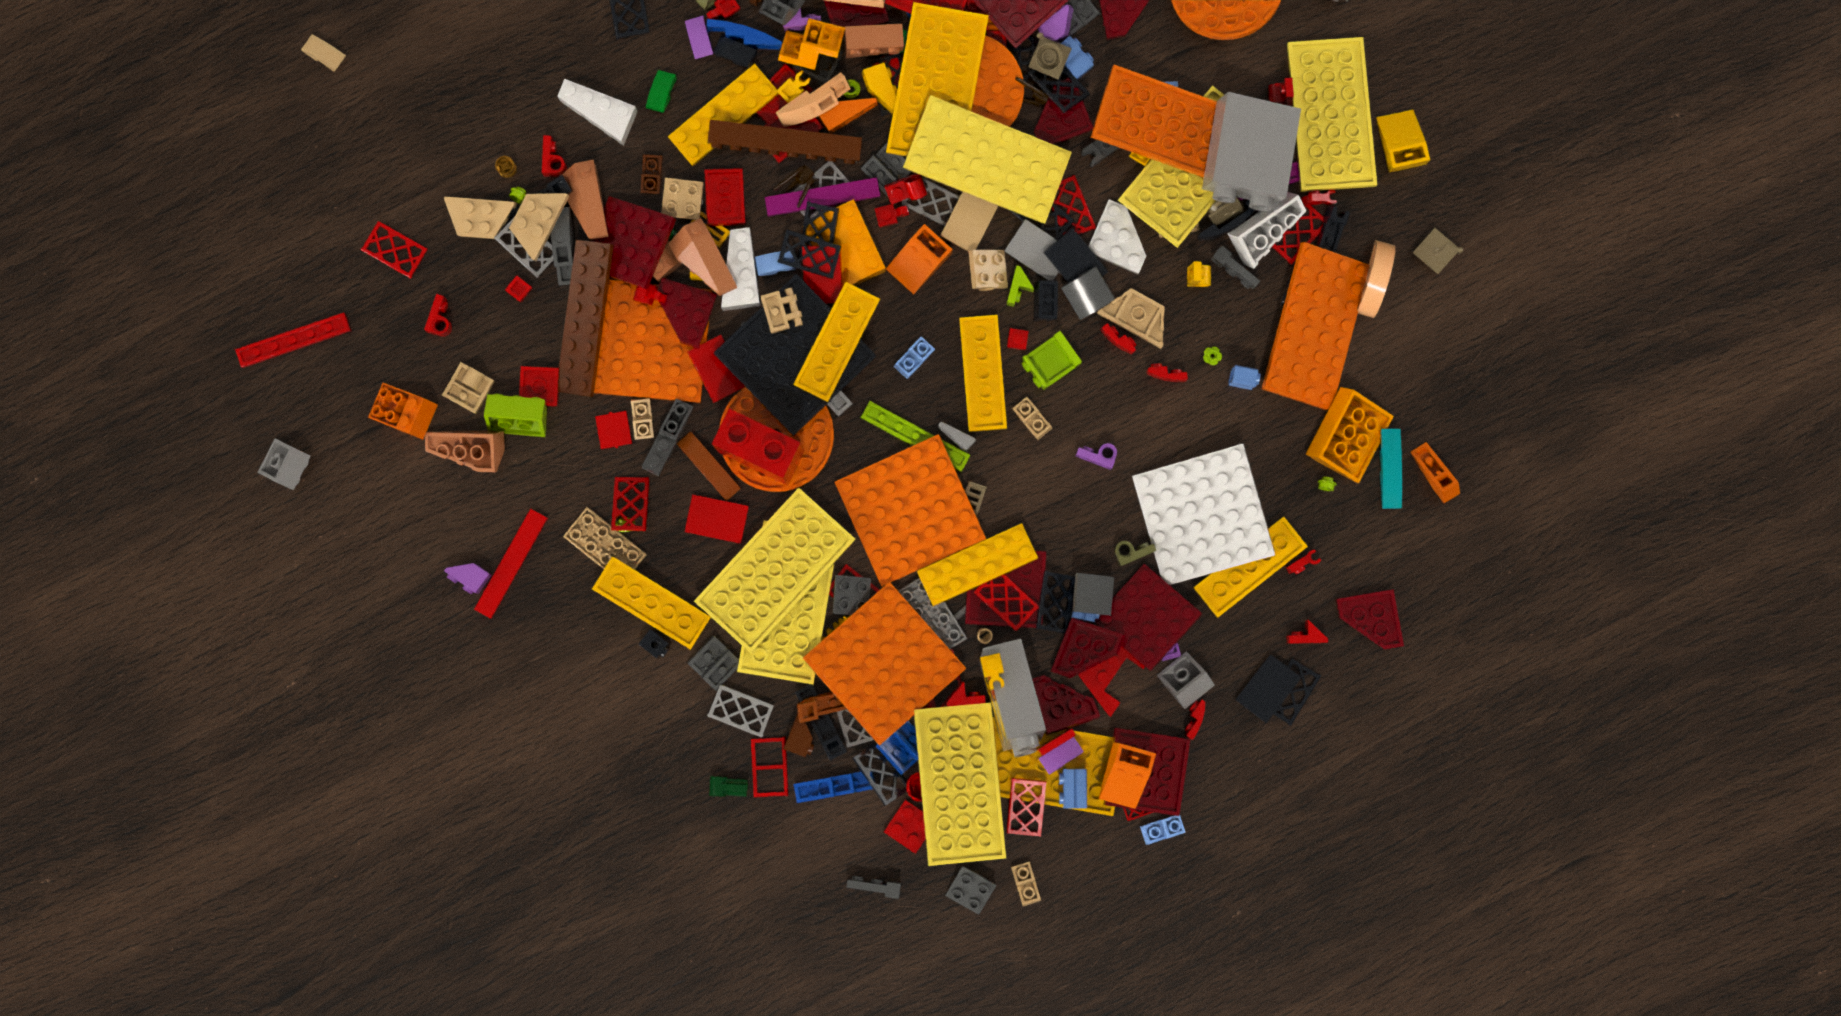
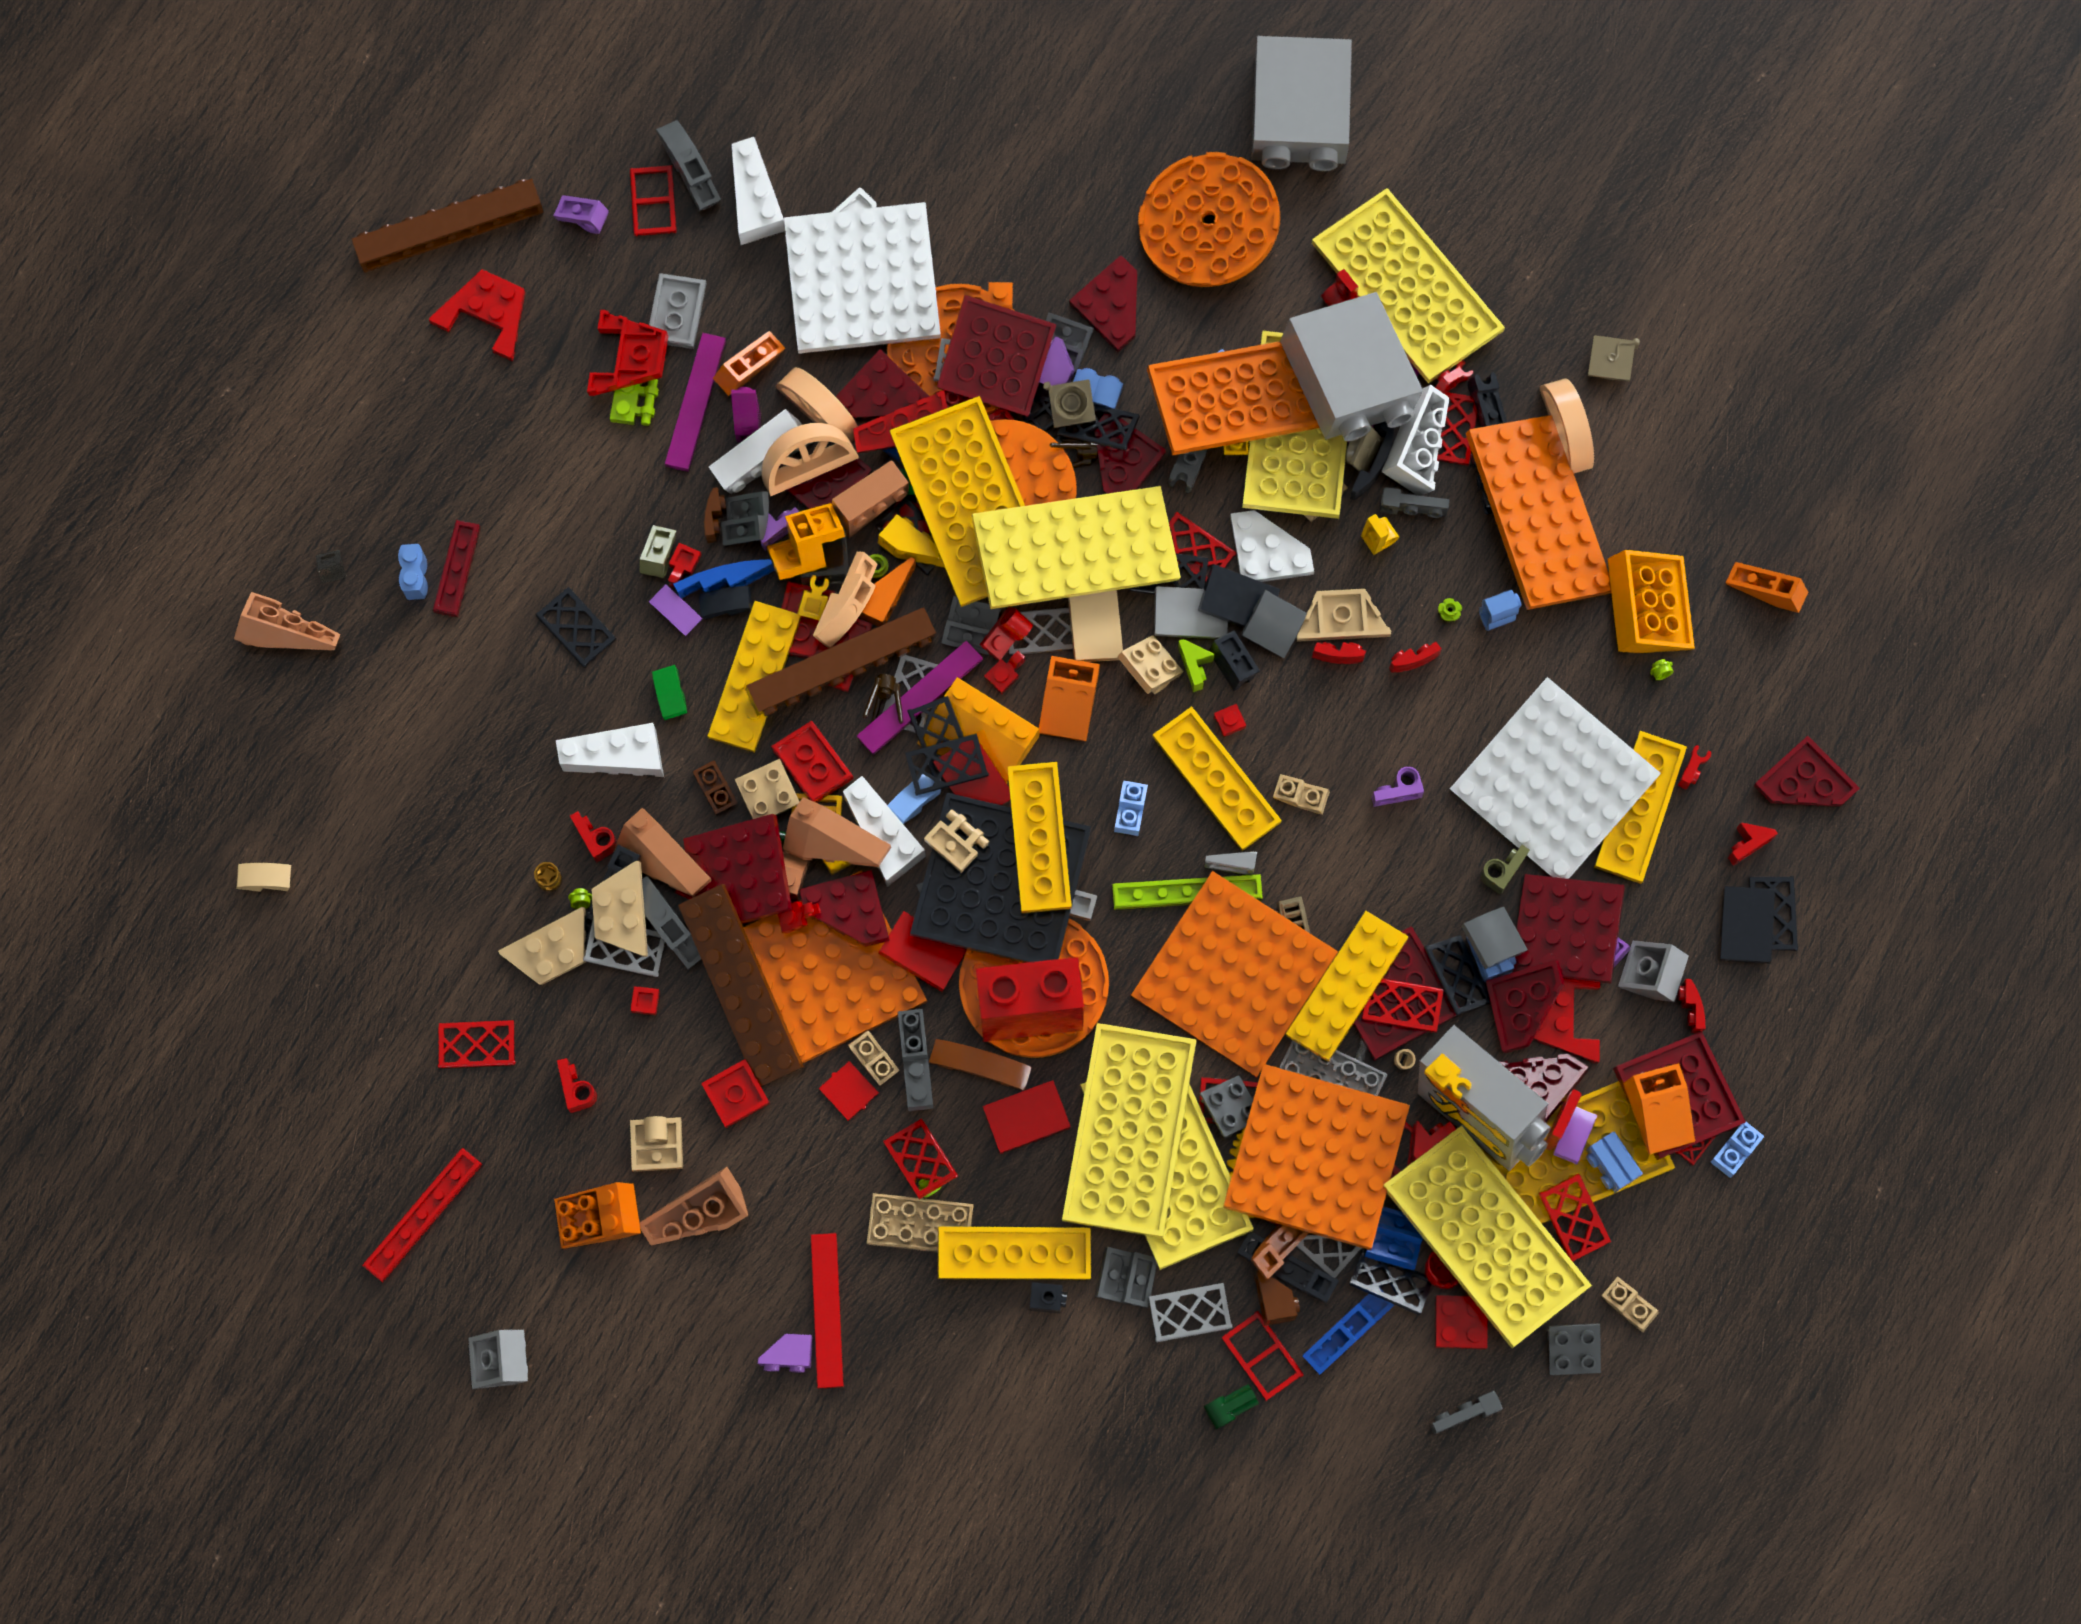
camera: 30 degrees left, 10 degrees down
lime slope [484,394,547,437] -> none
lime panel [1021,331,1082,390] -> none
yellow slope [1376,110,1430,173] -> none
teal slope [1380,429,1402,509] -> none

